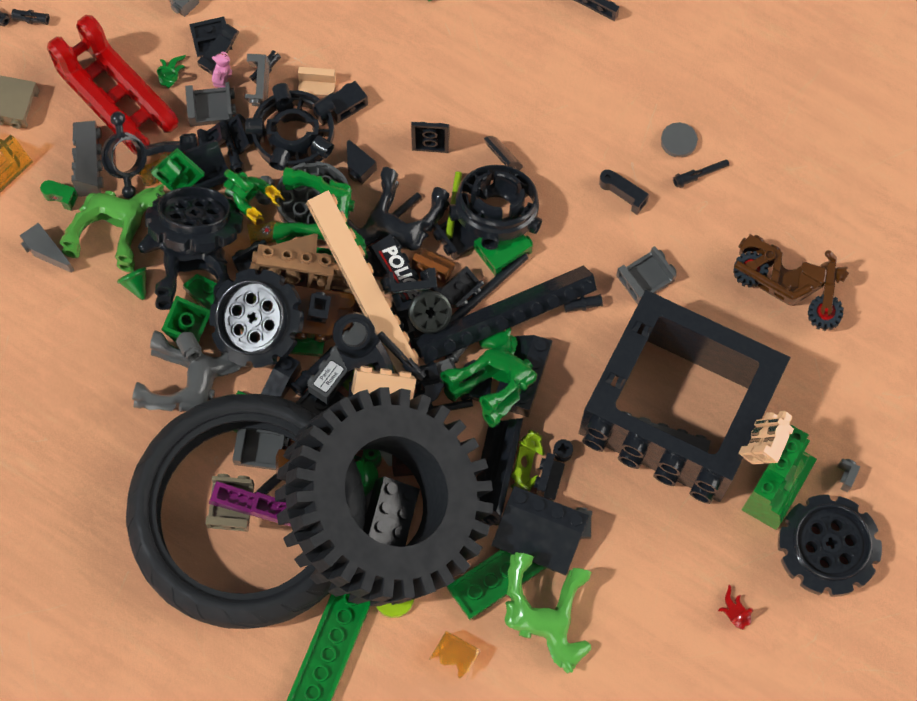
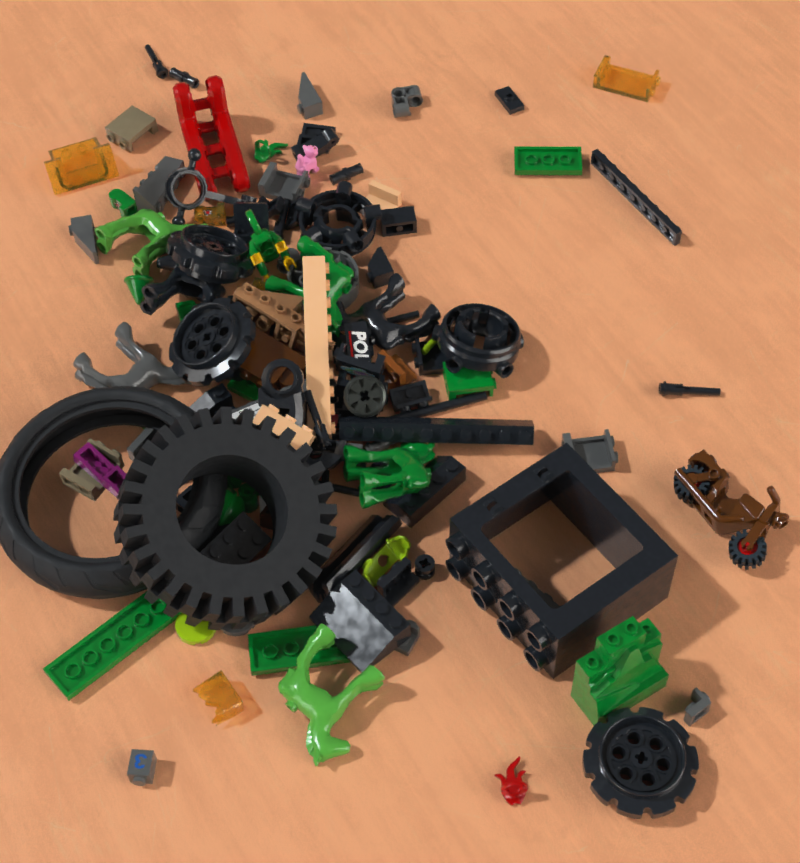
camera: 30 degrees right, 15 degrees down
green plate [151,148,205,191] -> none
green slope [161,296,210,343] -> none
dark grey brick [176,332,202,361] -> none
dark grey panel [245,54,270,107] -> none
black brick [306,292,331,323] -> none
black slope [411,122,450,153] -> none
black slope [484,136,523,170] -> none
black pin [564,294,603,312] -> none
black leg [599,170,649,215] -> none
dark grey tile [661,122,698,157] -> none
light nougat hips [739,411,794,464] -> none

